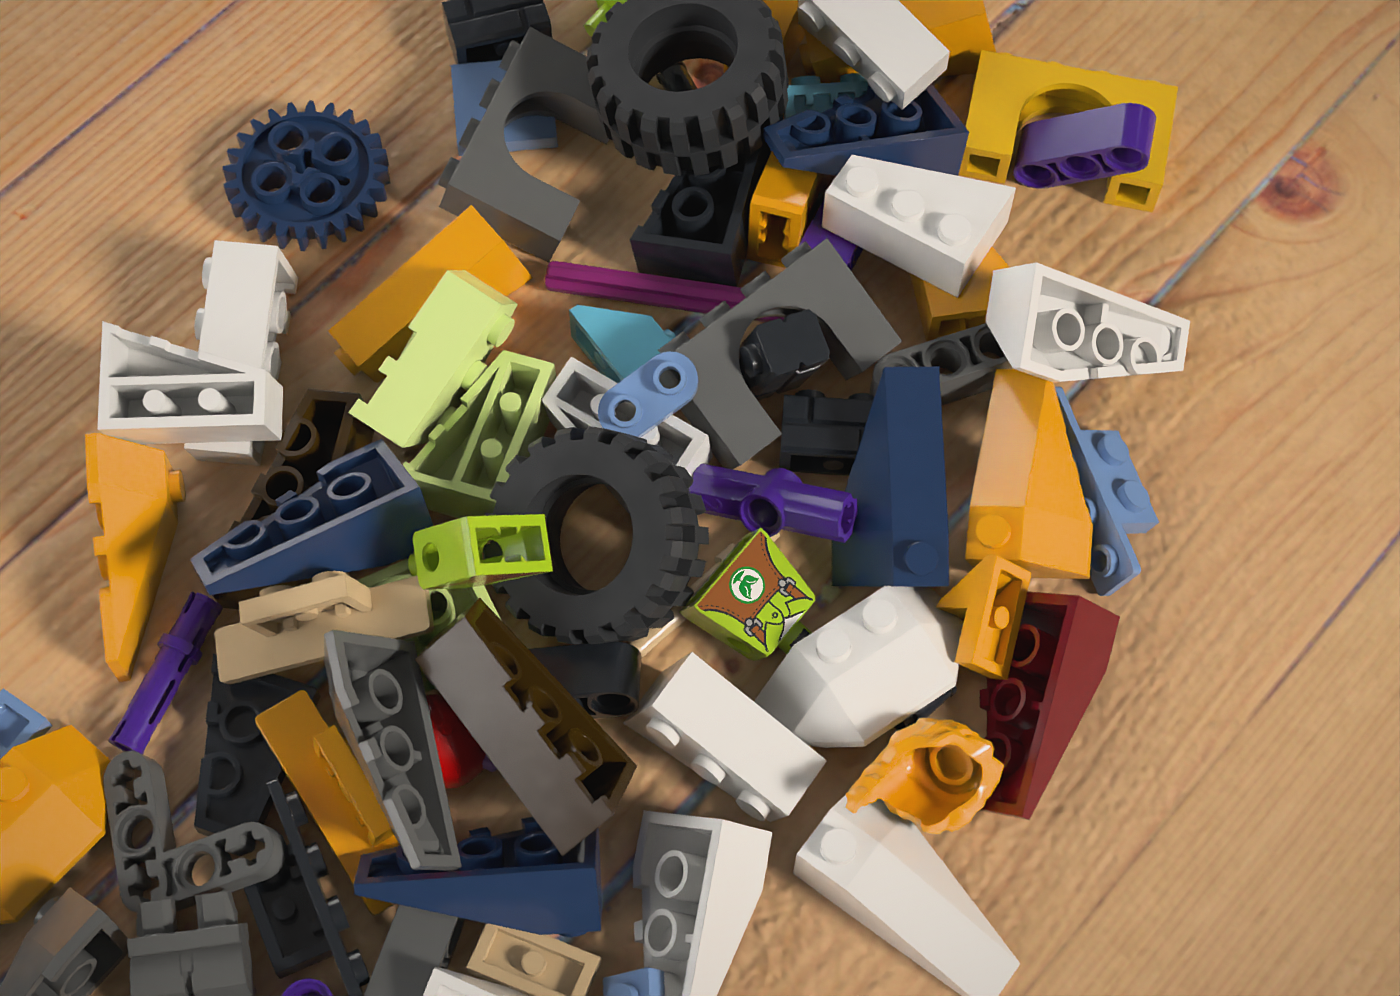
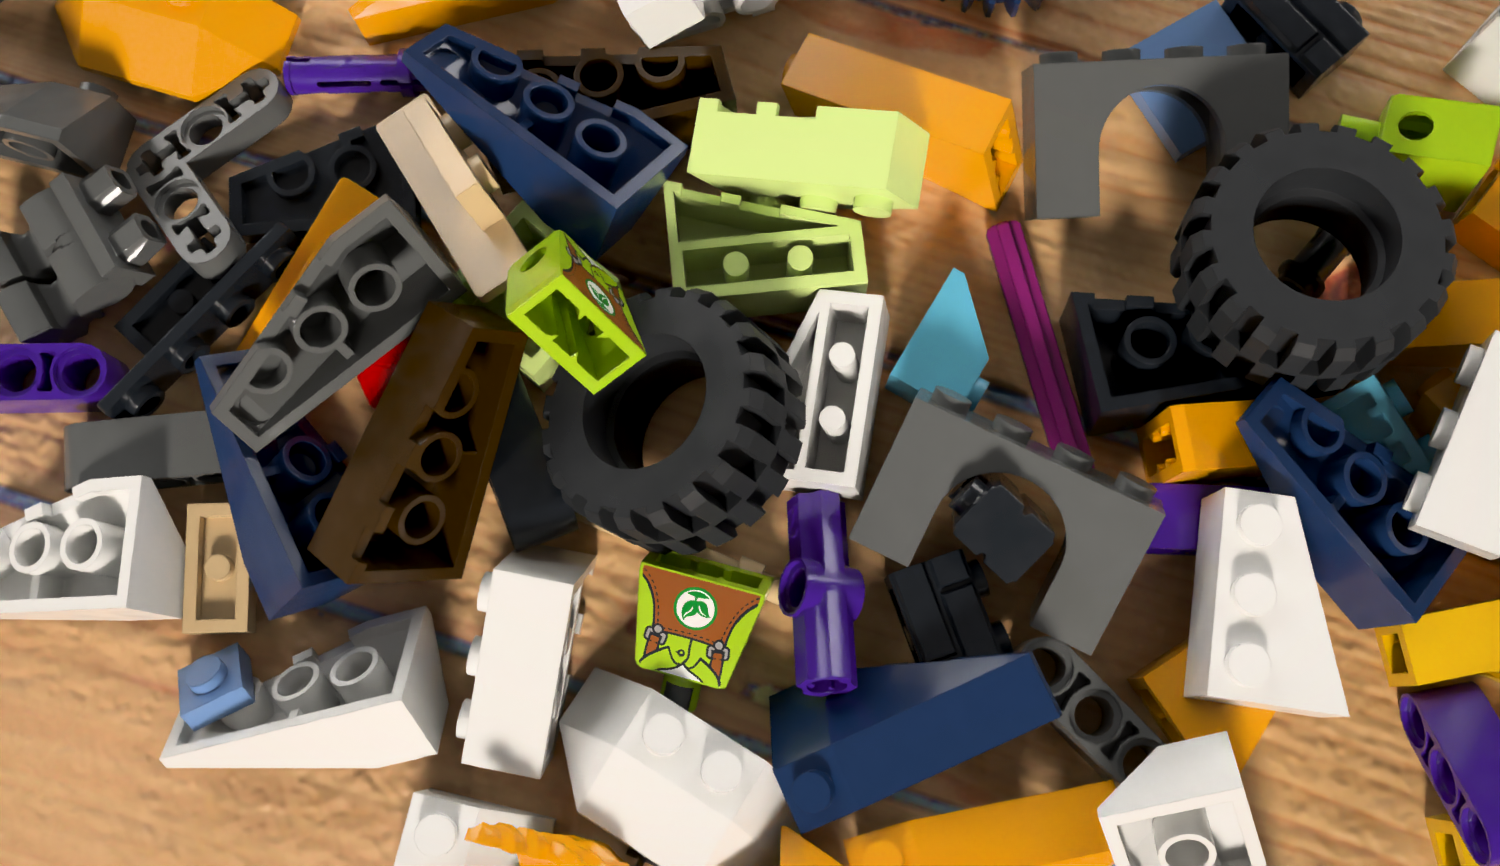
camera: 70 degrees right, 15 degrees up
medium blue plate [598,351,698,438] -> none

